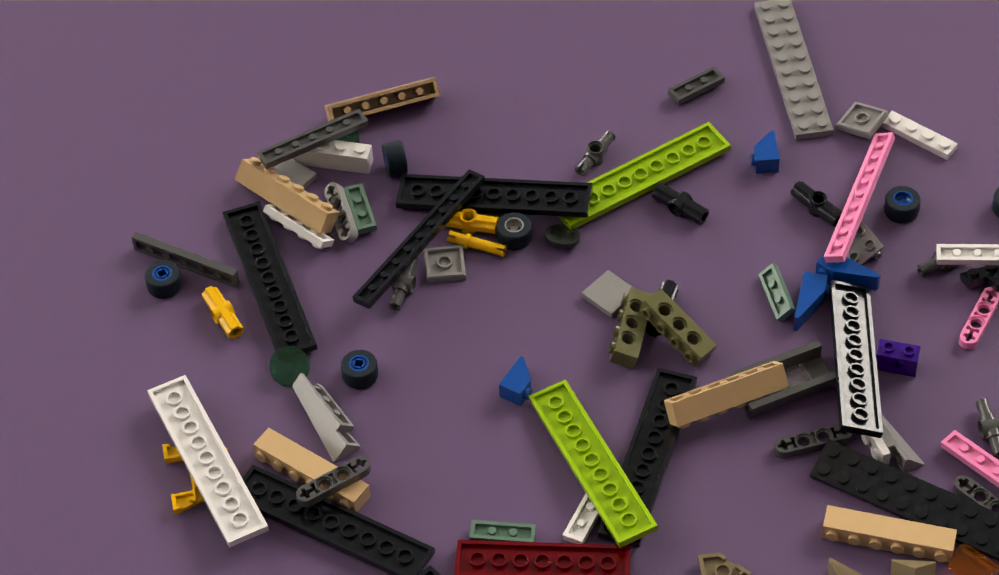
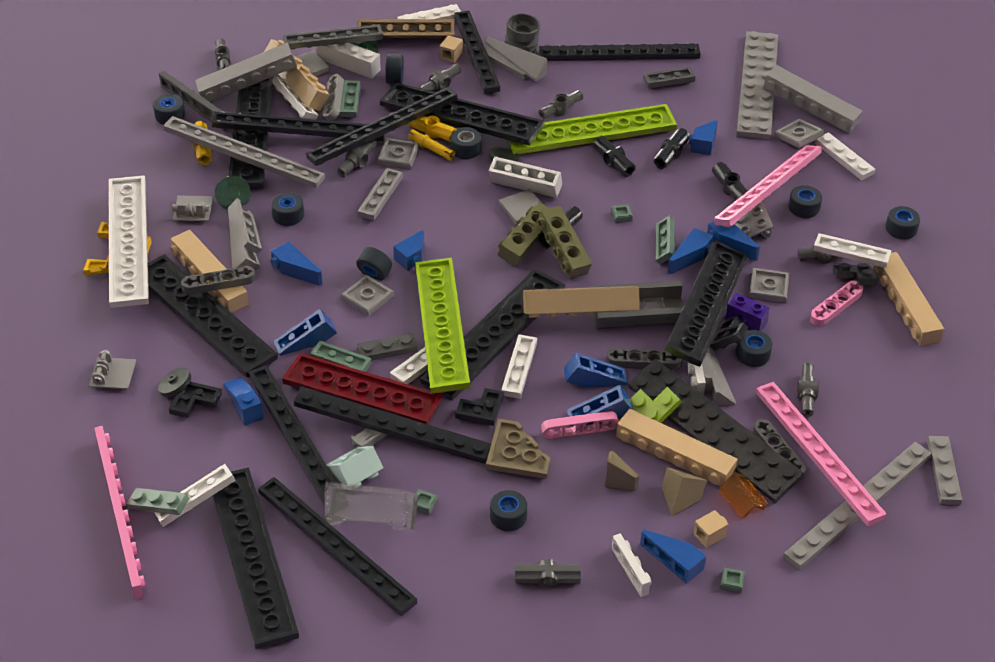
camera: 15 degrees right, 5 degrees down
none -> light grey plate [163,116,325,189]
none -> light grey hinge [172,195,213,221]
none -> light grey brick [195,42,297,102]
none -> black plate [212,111,384,141]
none -> dark grey pin [215,38,231,70]
none -> blue slope [270,241,322,286]
none -> blue slope [274,309,337,356]
none -> light grey tile [341,275,394,316]
none -> black wheel [356,247,393,281]
none -> dark grey plate [357,333,418,360]
none -> light grey plate [358,168,403,221]
none -> white plate [397,4,461,20]
none -> dark grey pin [419,64,461,91]
none -> tan brick [440,35,463,63]
none -> black plate [454,10,500,94]
none -> black plate [455,388,504,426]
none -> light grey wedge [486,37,547,81]
none -> white brick [489,157,562,198]
none -> white plate [501,335,537,399]
none -> dark grey wheel [504,13,541,53]
none -> black plate [539,43,701,61]
none -> bright pink beam [541,411,619,439]
none -> blue slope [563,353,628,387]
none -> blue slope [567,385,633,427]
none -> sand green tile [611,204,633,223]
none -> lime plate [630,387,682,423]
none -> black piece [653,128,690,169]
none -> black plate [710,316,748,351]
none -> black wheel [736,330,773,367]
none -> light grey tile [749,268,790,303]
none -> light grey brick [763,65,863,133]

